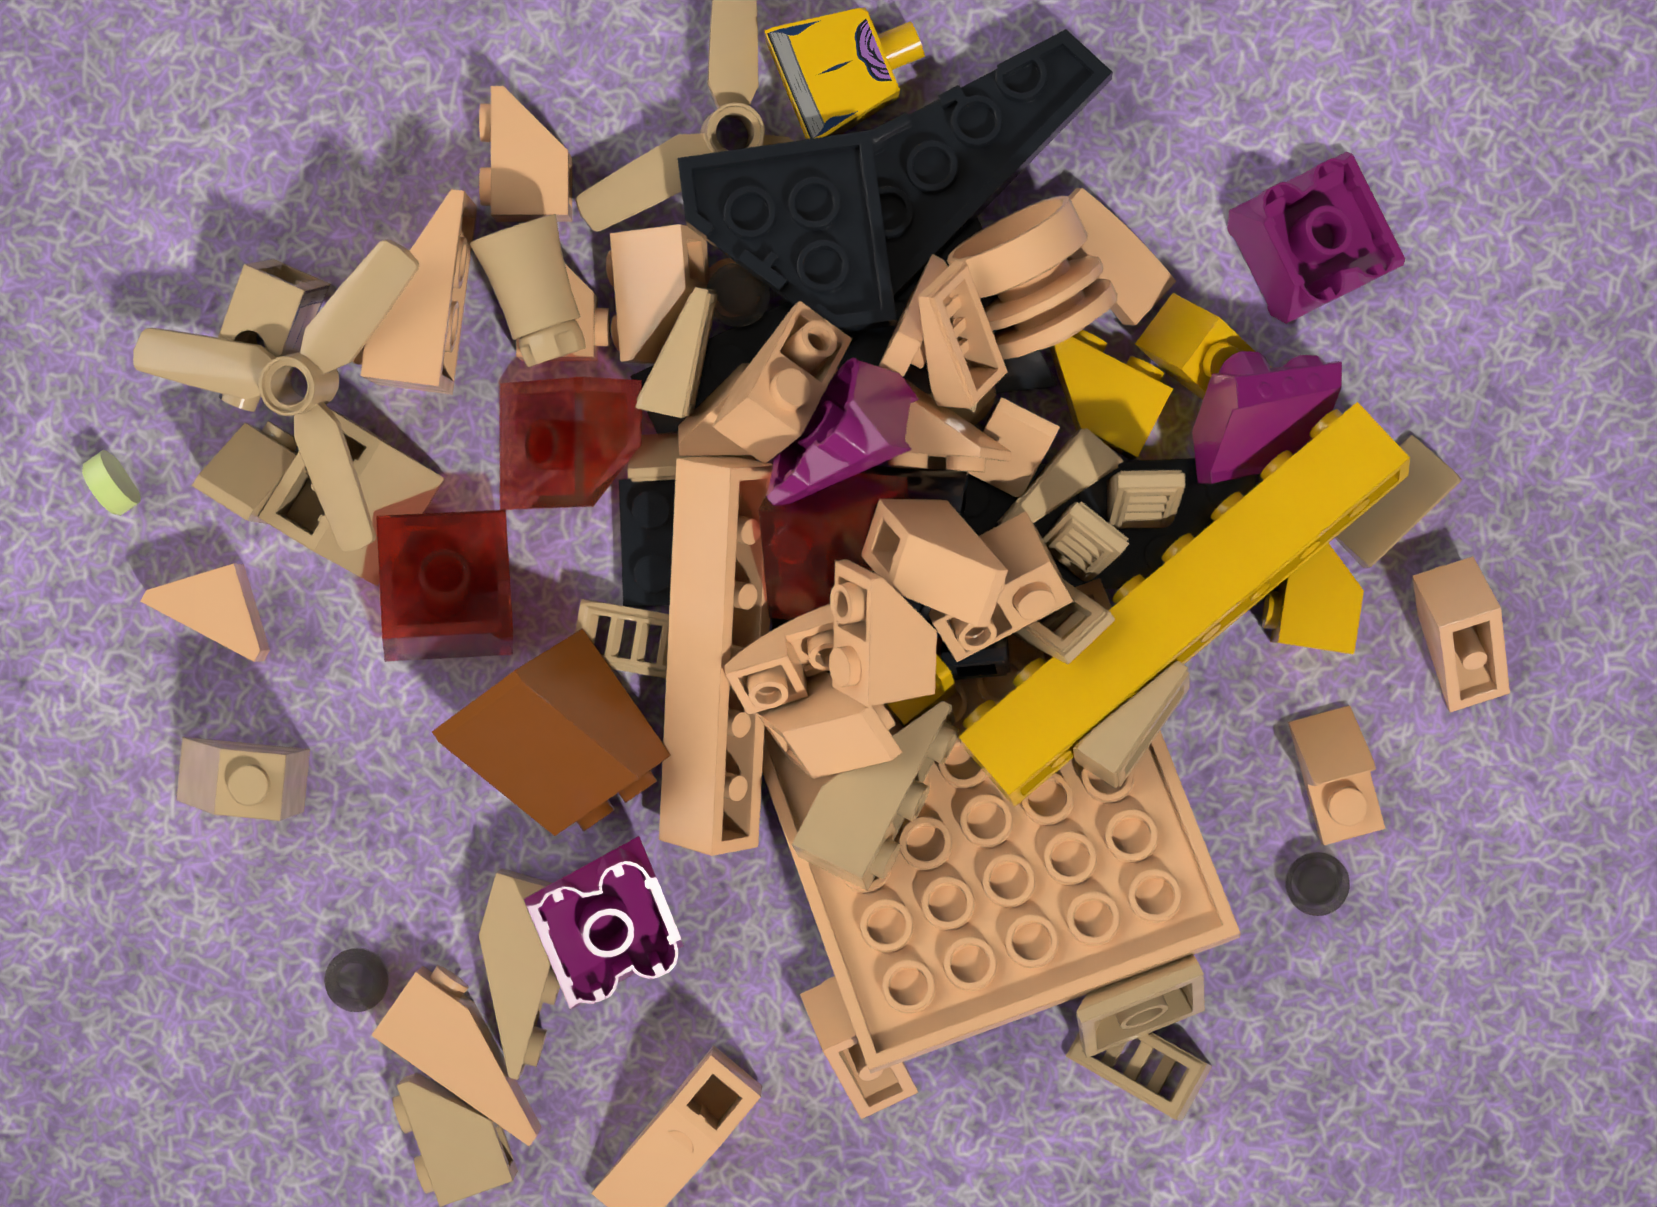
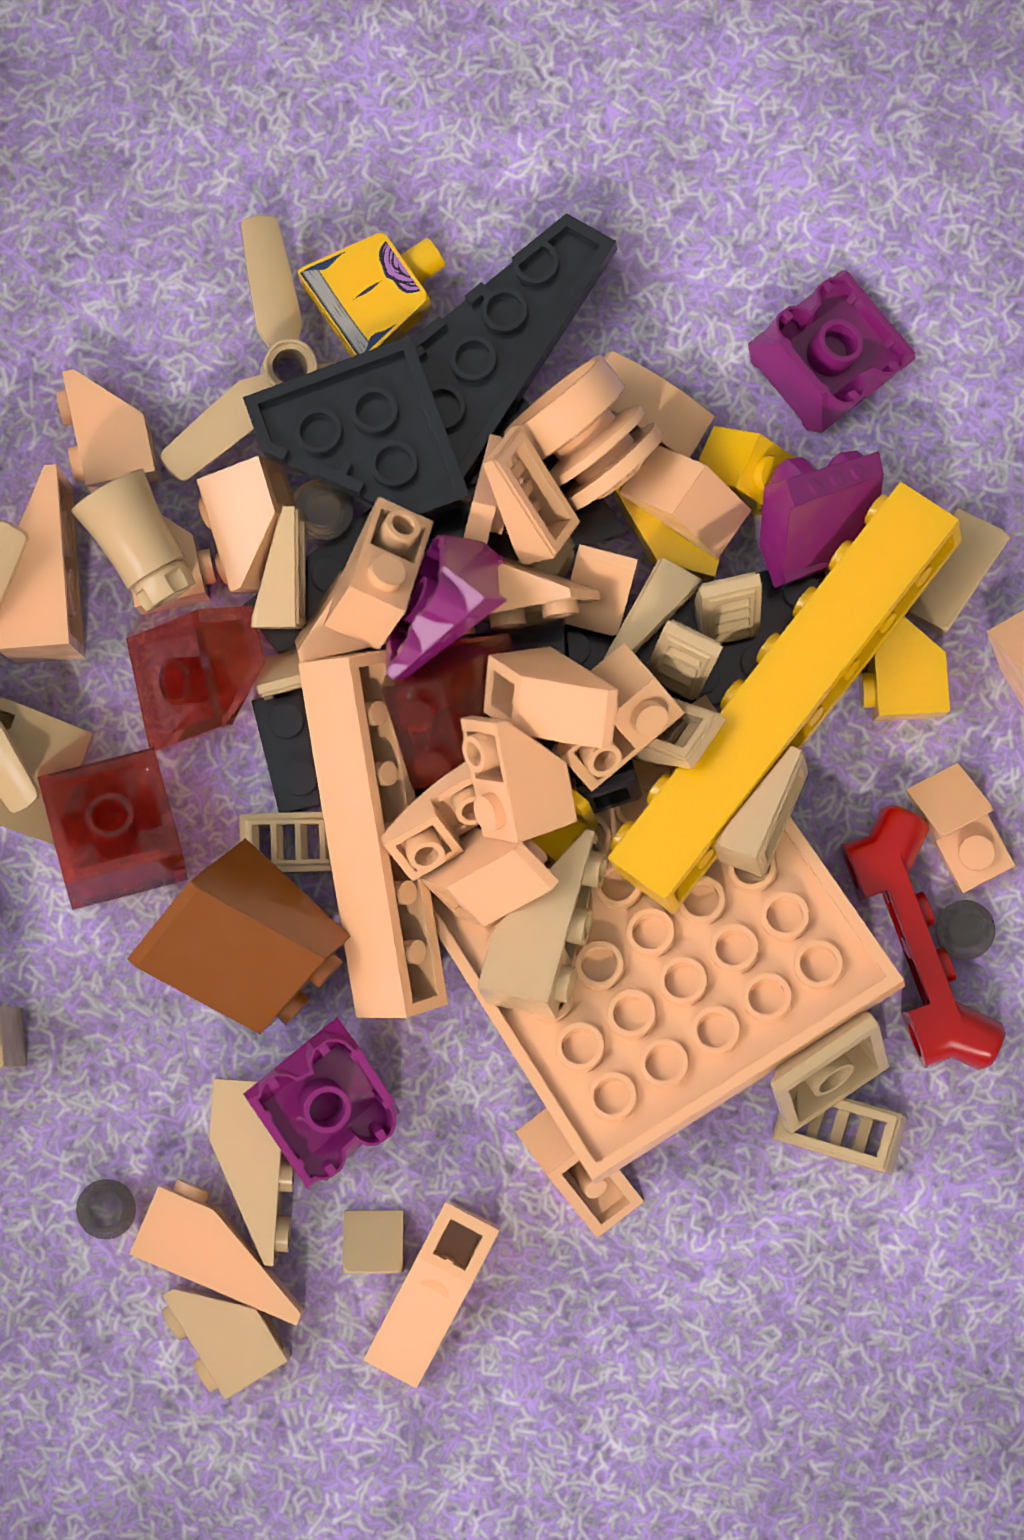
camera: 10 degrees left, 5 degrees down
none -> tan slope [342,1210,404,1274]
none -> light nougat slope [619,445,751,560]
none -> red plate [841,805,1006,1071]

